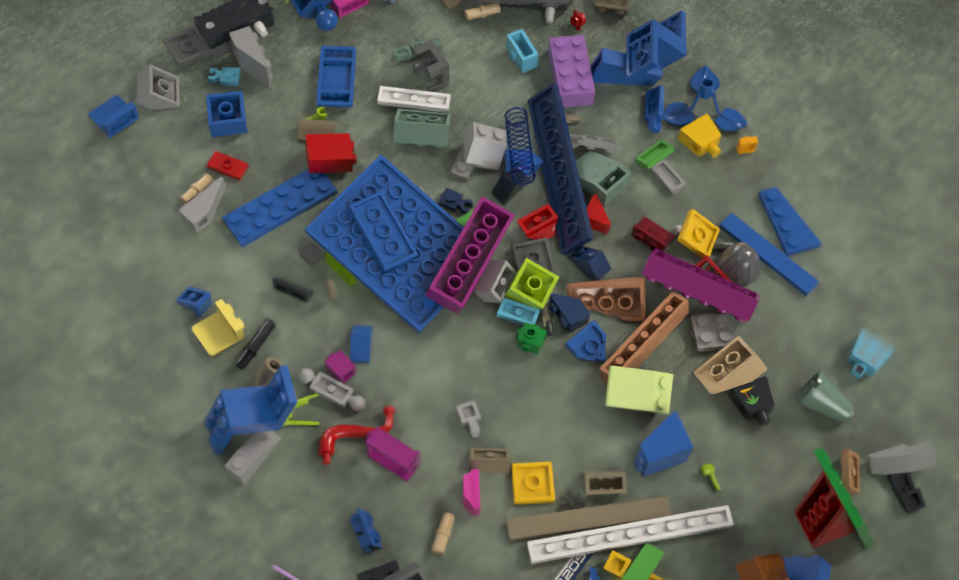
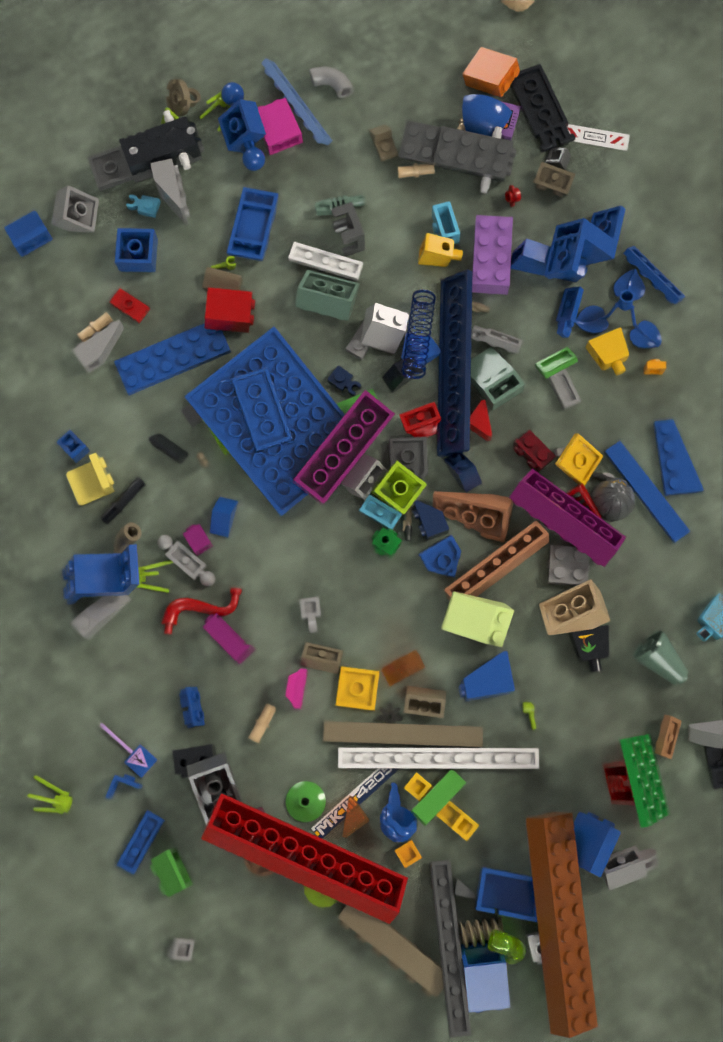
camera: 20 degrees right, 15 degrees up
none -> clear orange slope [381,650,425,687]
none -> yellow torso [418,233,463,267]
none -> blue plate [623,246,686,304]

